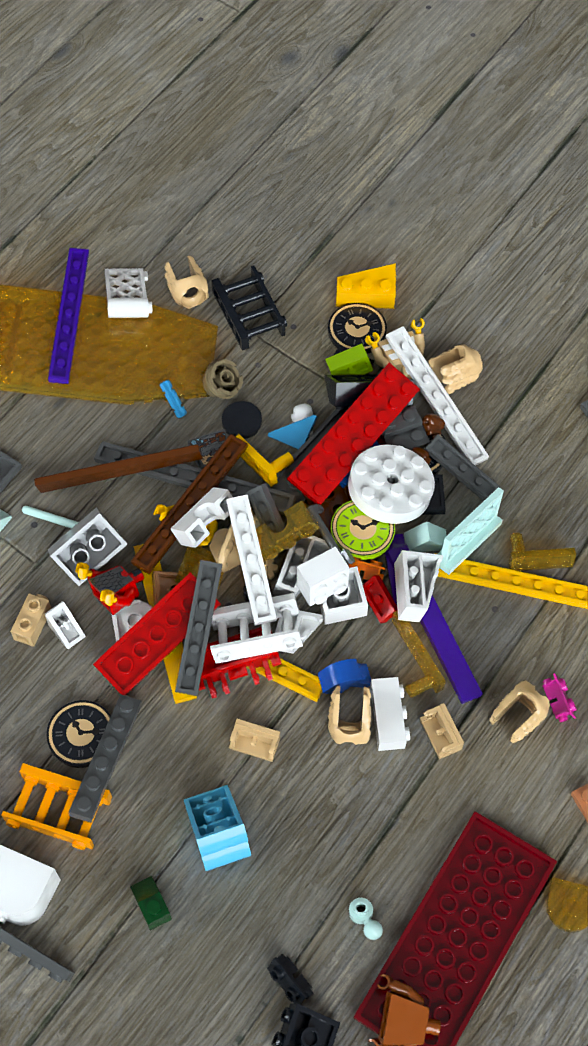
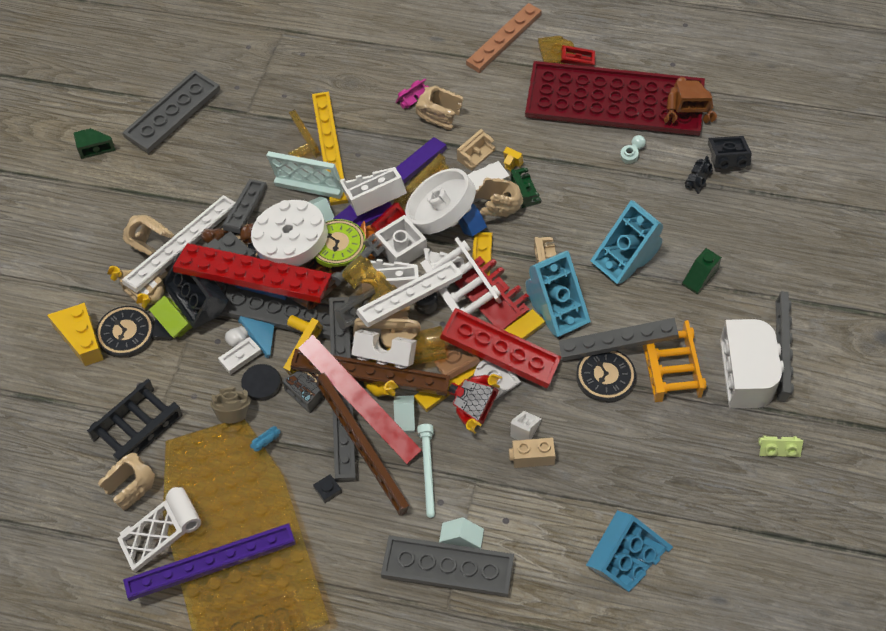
camera: 110 degrees left, 5 degrees down
light grey slope [48,507,127,586] -> none
dark grey plate [175,560,223,696] -> none
white brick [297,547,349,606] -> none
none -> white plate [218,337,262,375]
none -> tile [298,335,422,465]
none -> black plate [313,474,342,503]
none -> light aqua slope [394,395,415,433]
none -> white piece [405,168,476,235]
none -> yellow tile [503,147,523,172]
none -> dark green hinge [510,168,541,208]
none -> medium azure brick [526,251,591,337]
none -> red tile [560,45,595,67]

